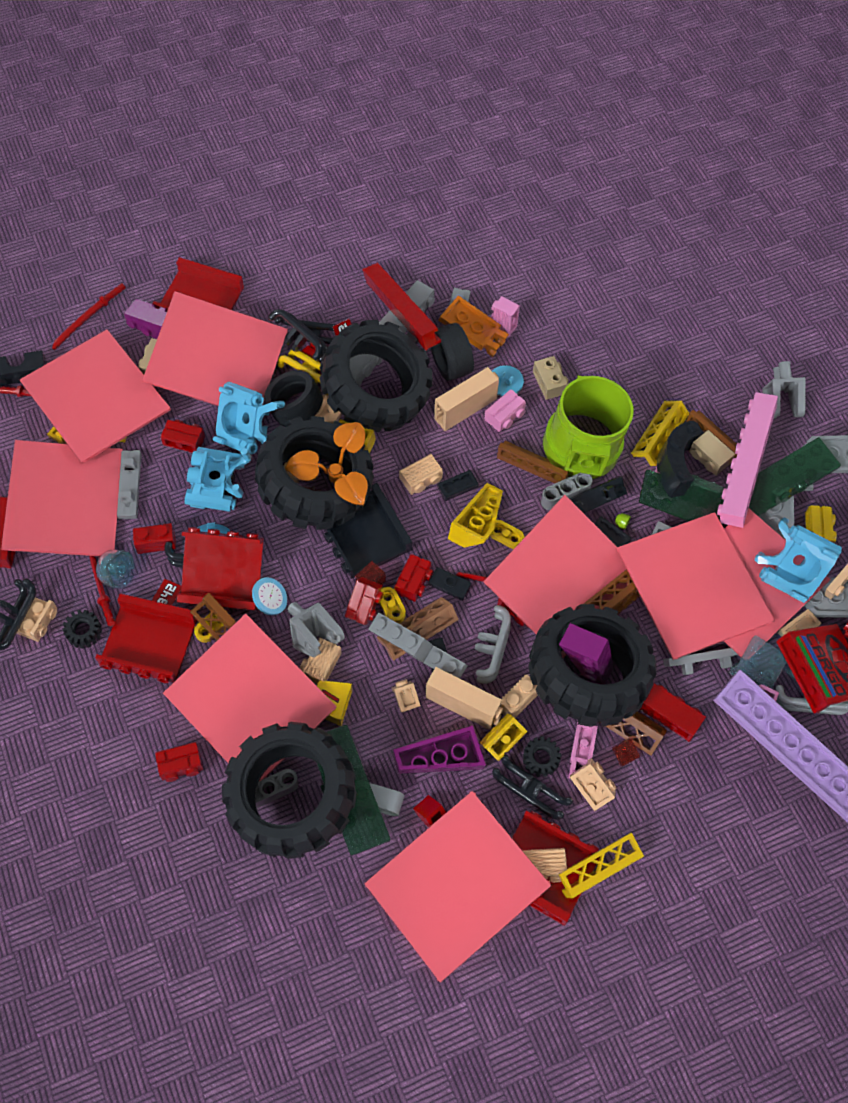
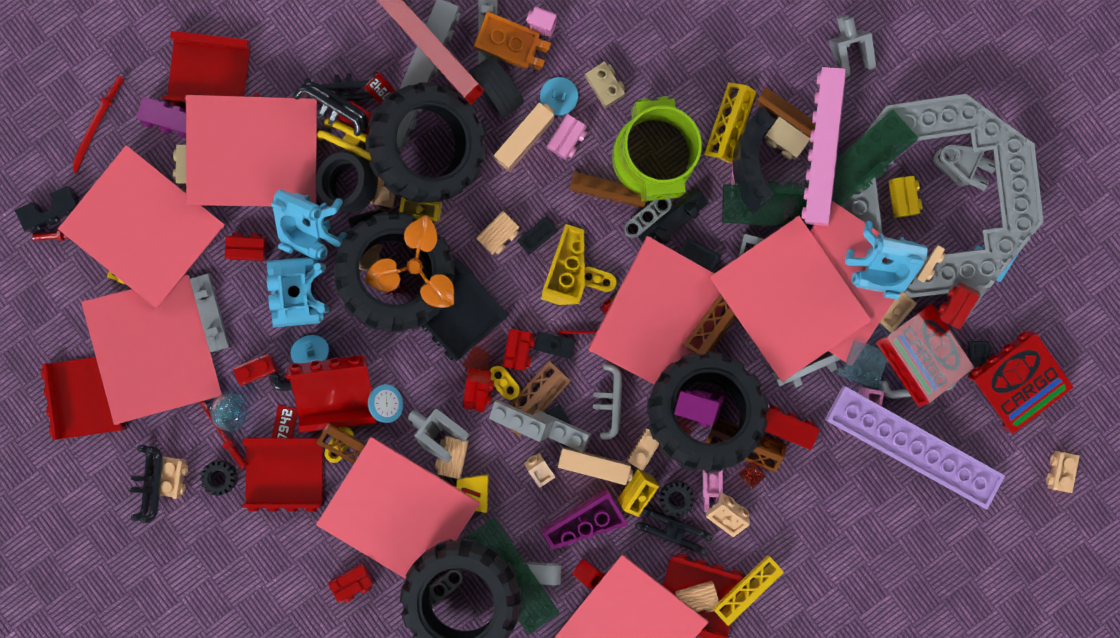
camera: 10 degrees left, 25 degrees up
lime hinge [615,513,631,530] -> none

